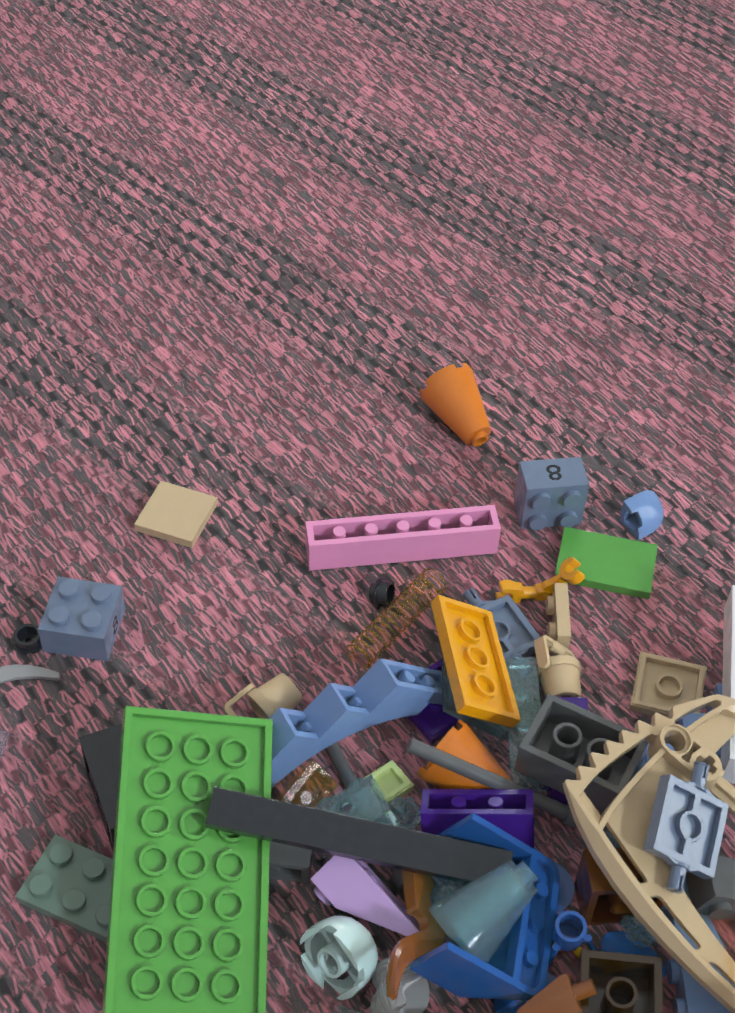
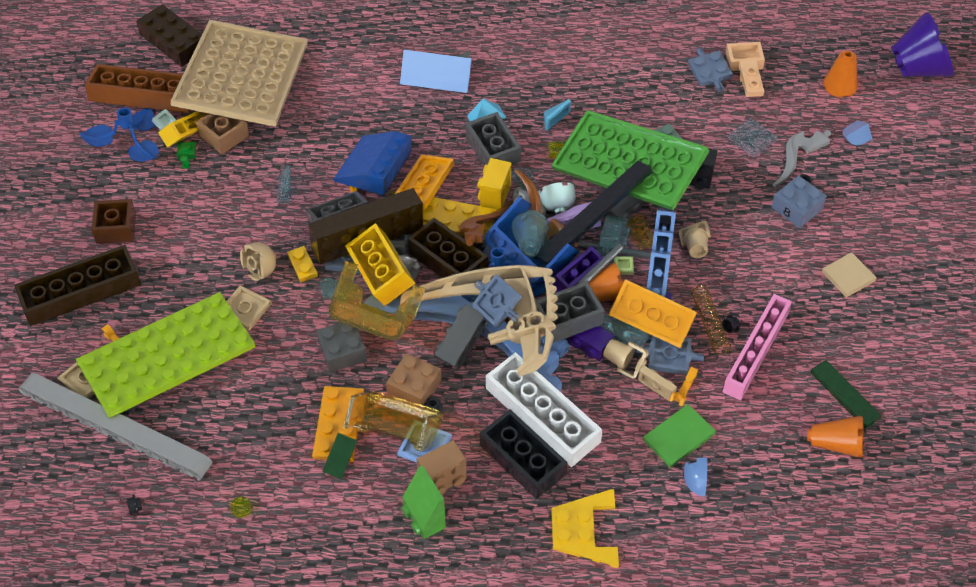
camera: 130 degrees right, 5 degrees up
sand blue brick [514,457,589,530] -> none
tan tile [629,651,707,722] -> none
none -> dark green tile [810,360,881,429]

